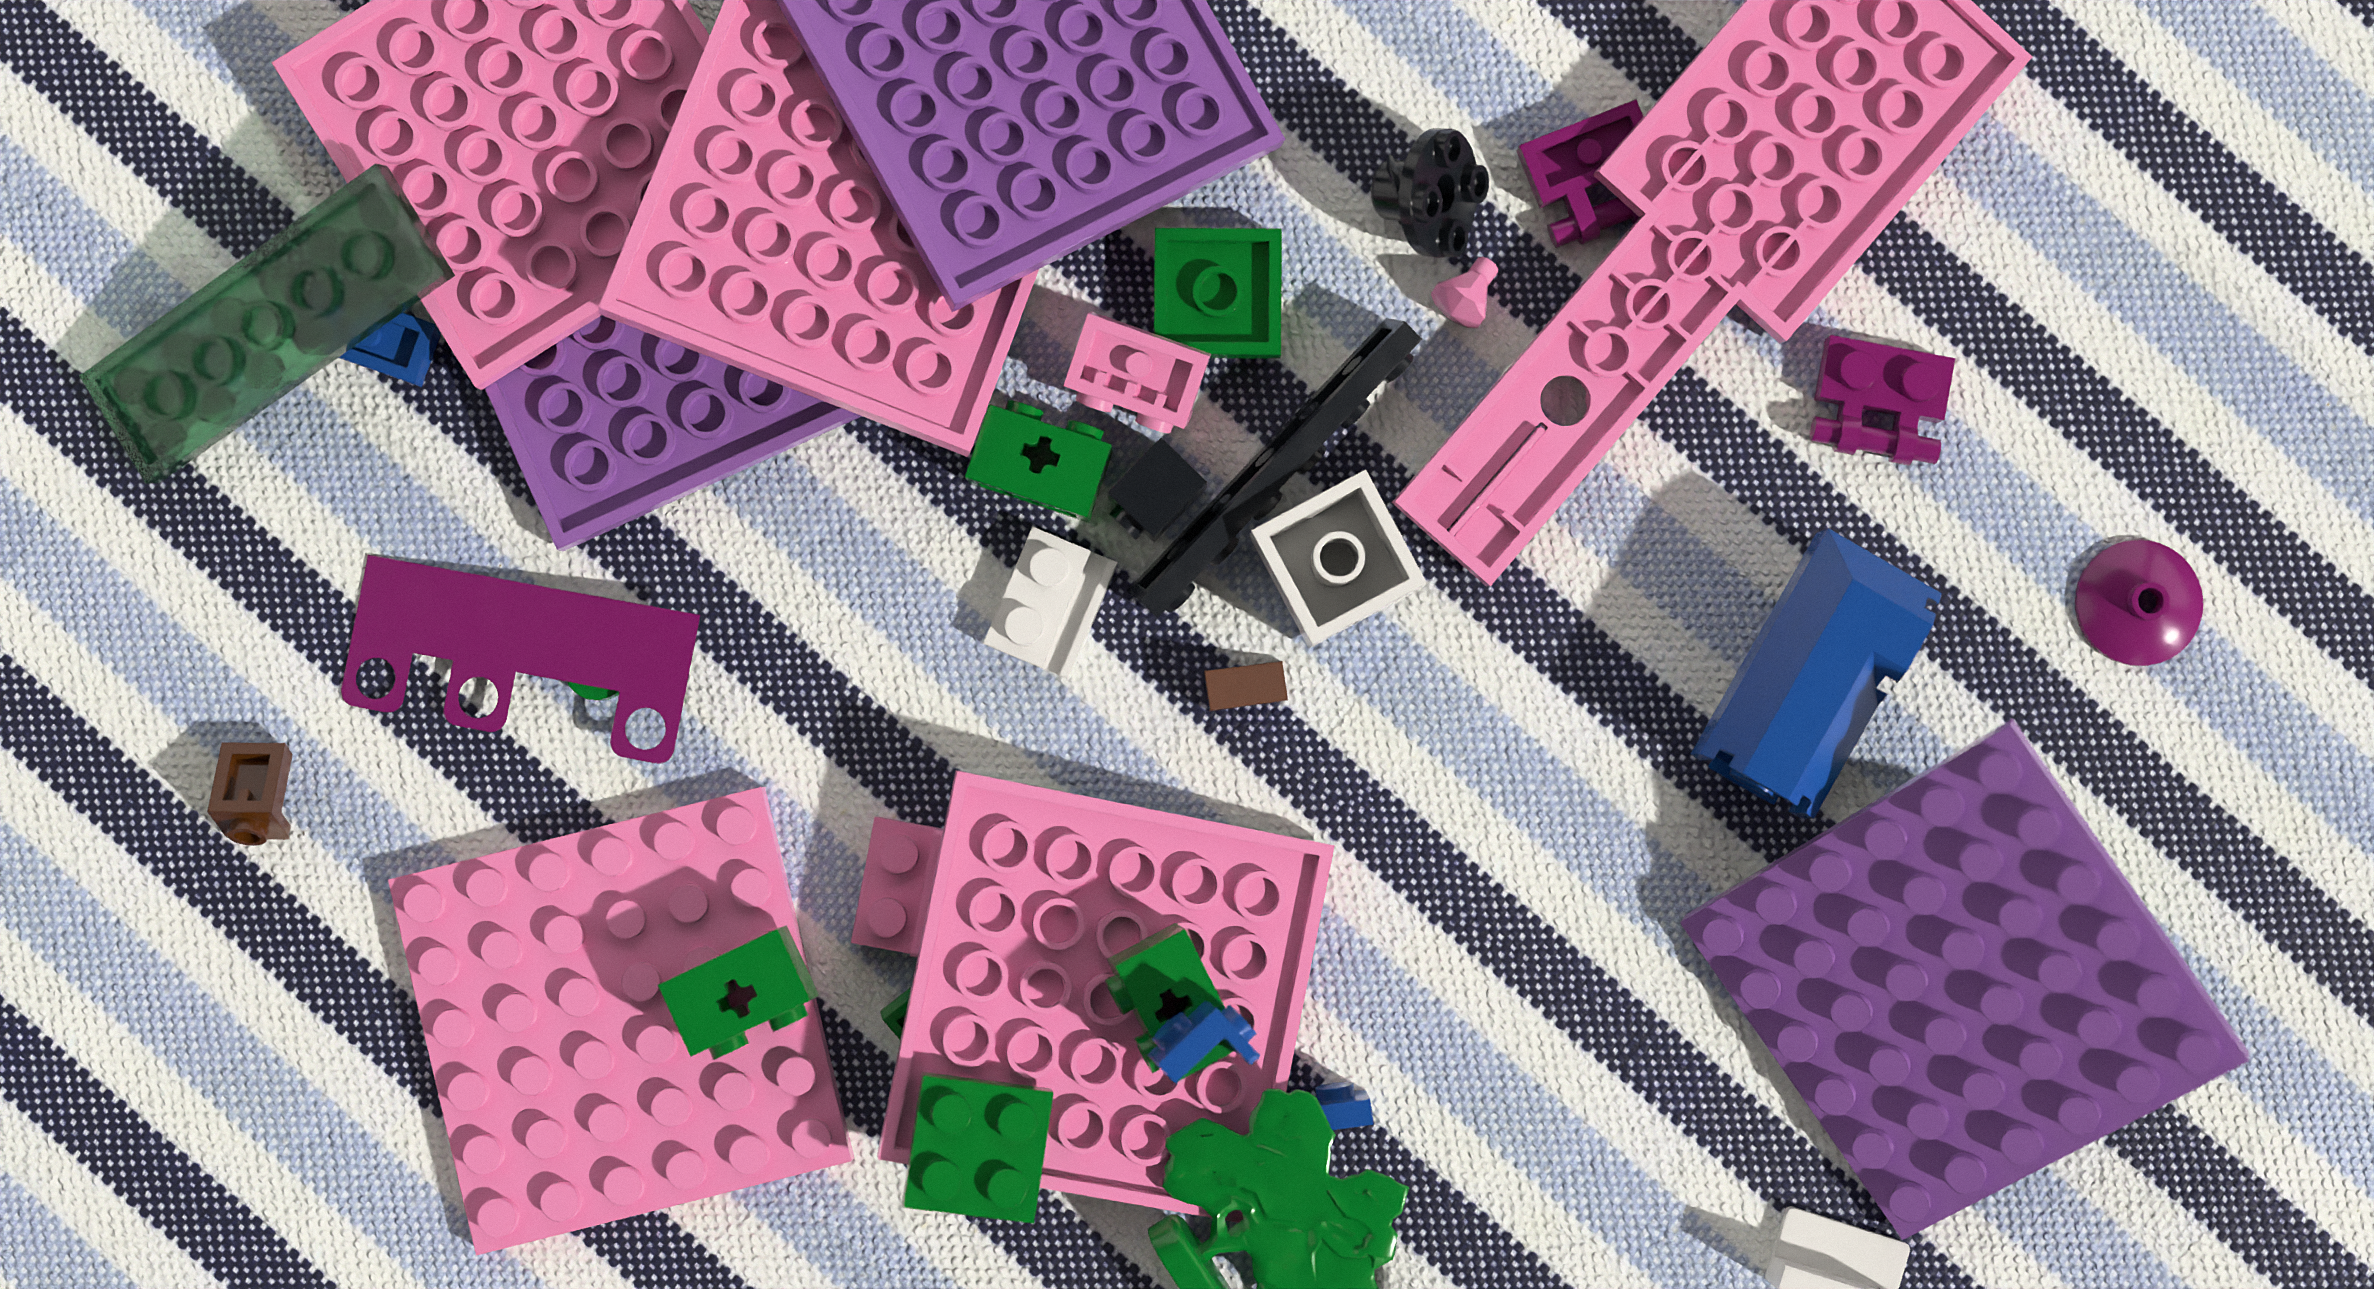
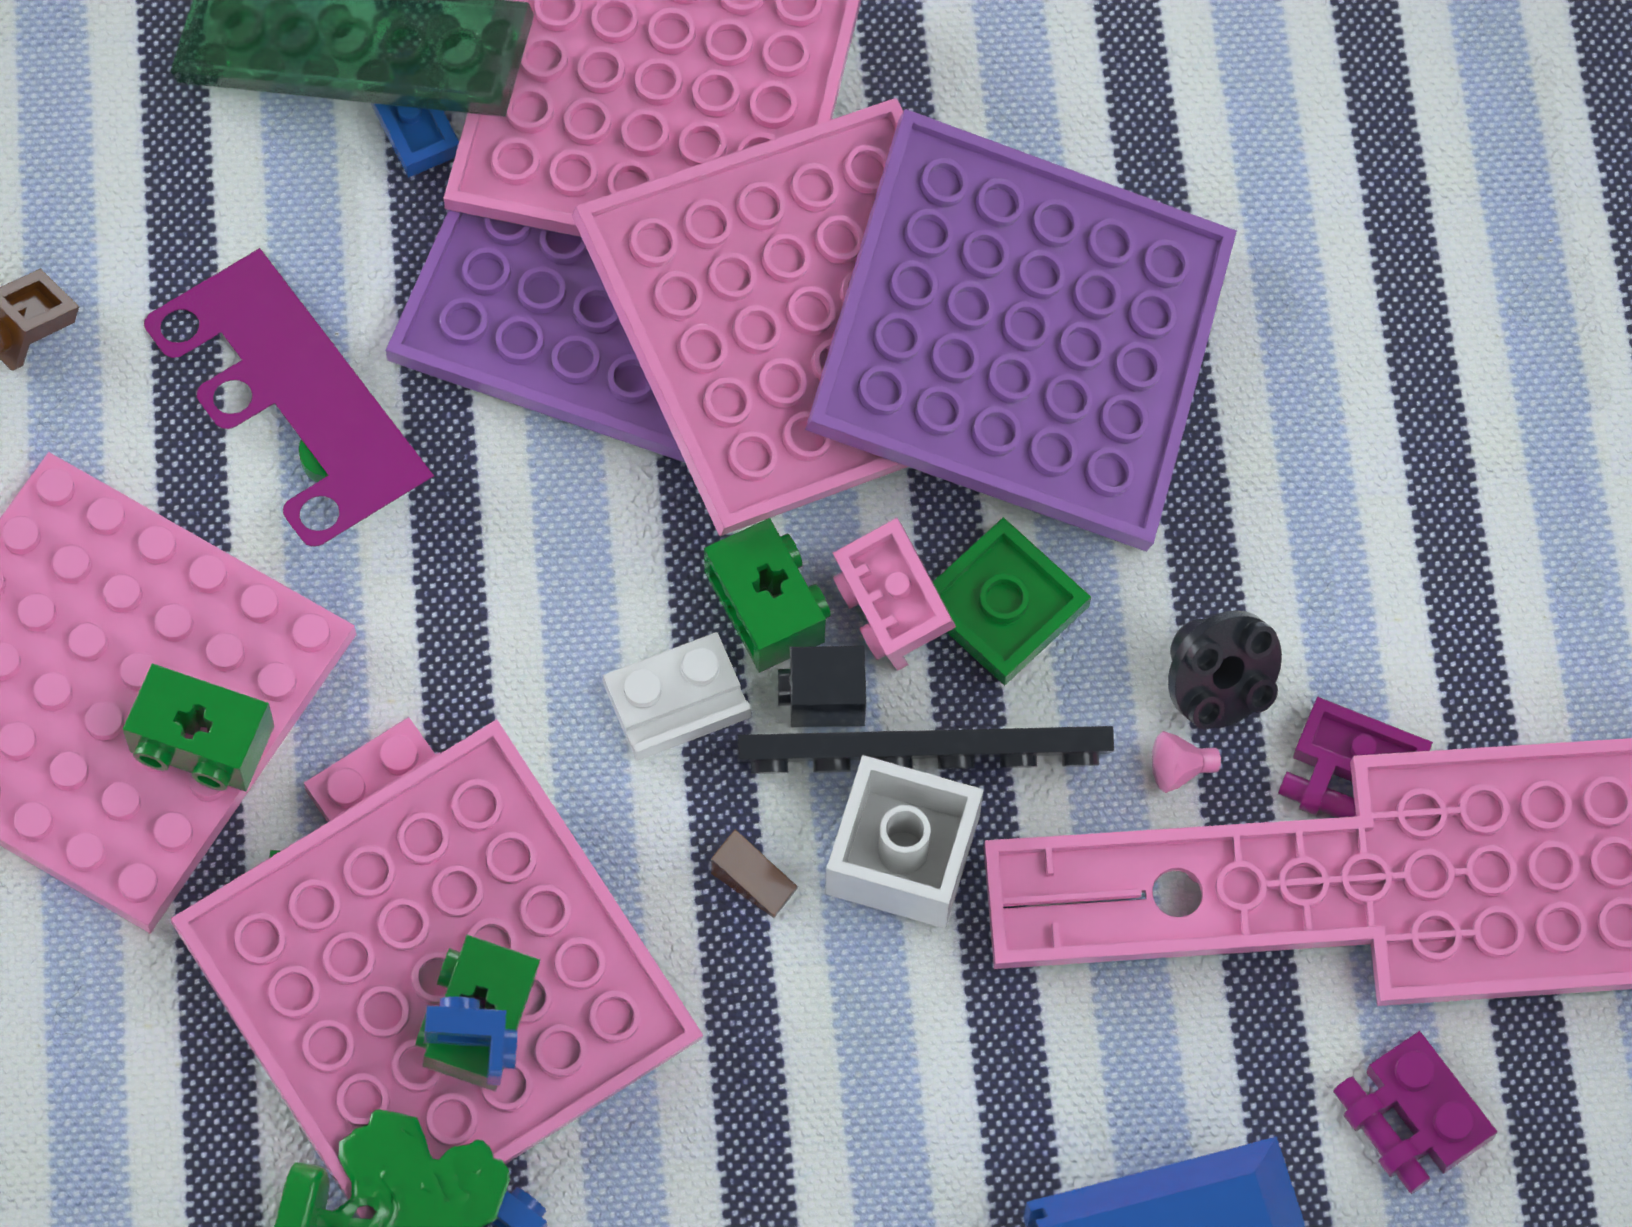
camera: 45 degrees right, 20 degrees down
green plate [902,1072,1054,1224] -> none

